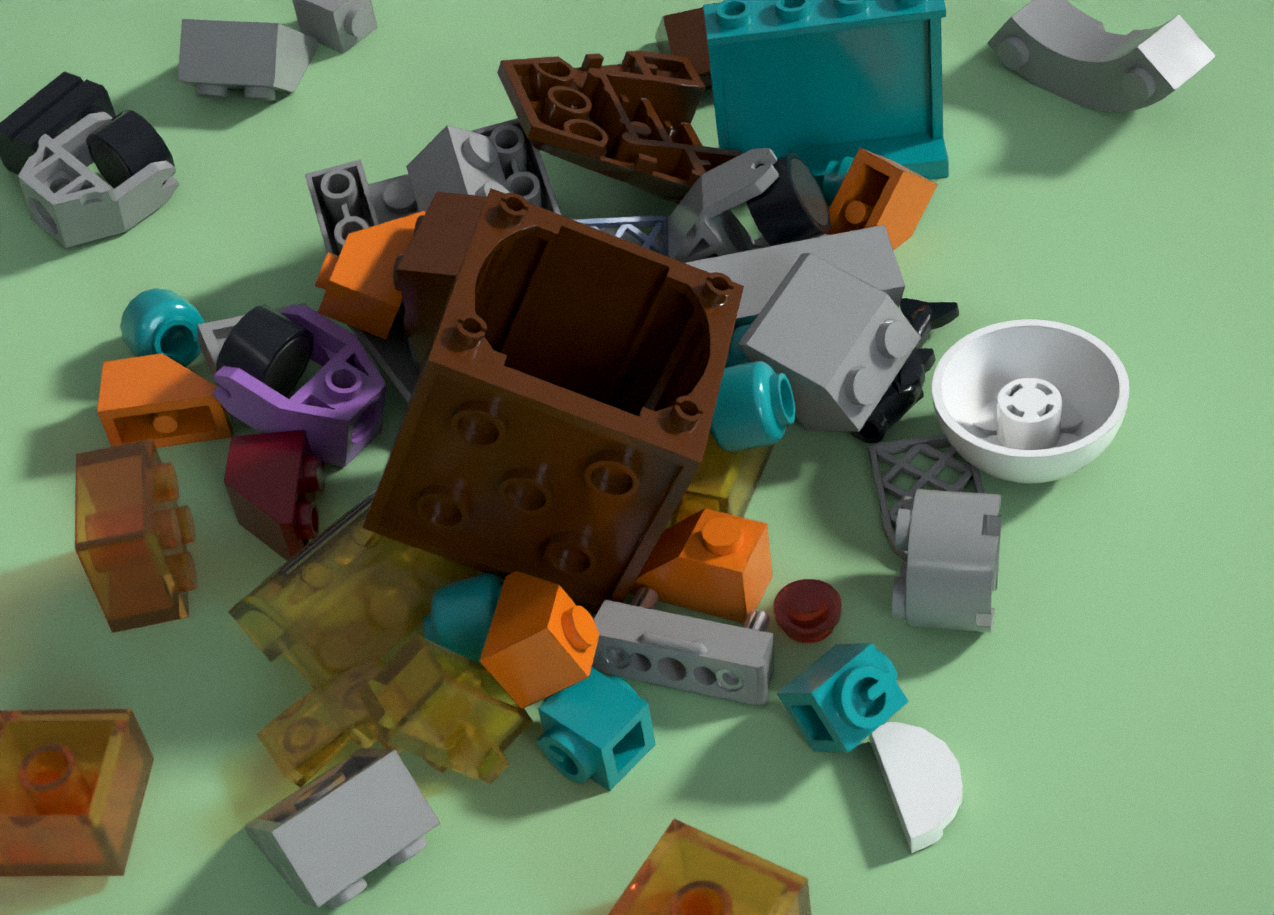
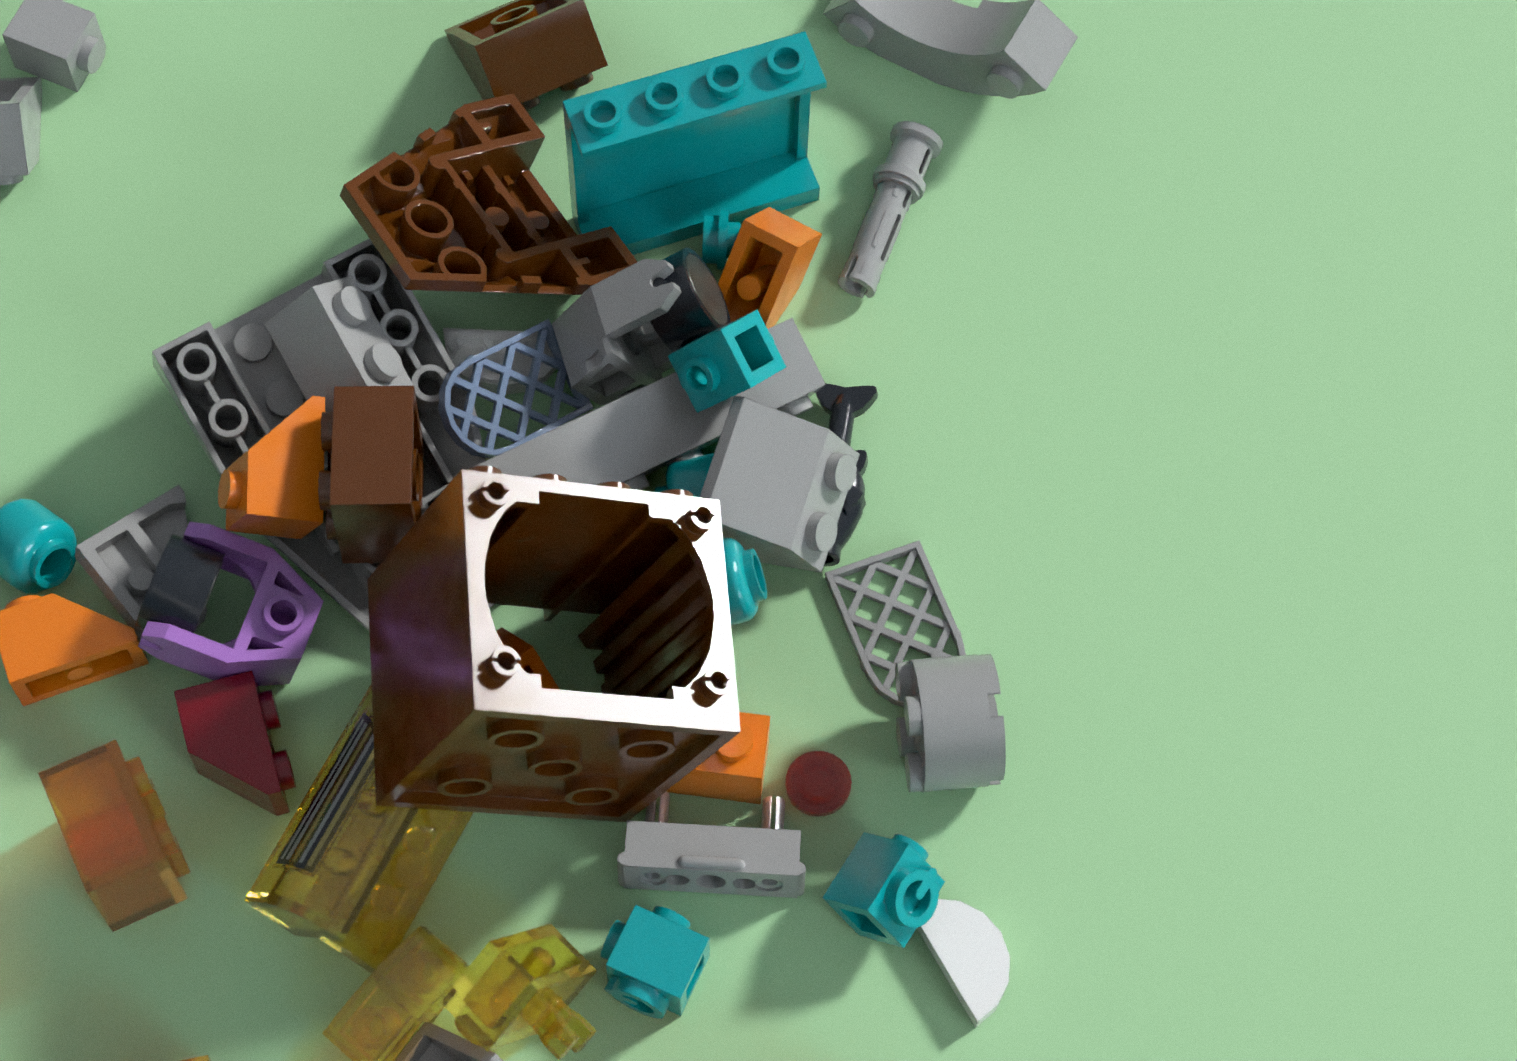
camera: 25 degrees left, 20 degrees up
teal head [423,573,504,669] -> none
orange slope [479,571,600,709] -> none
white piece [932,319,1130,484] -> none
none -> teal brick [668,310,787,413]
none -> light grey pin [838,121,943,298]

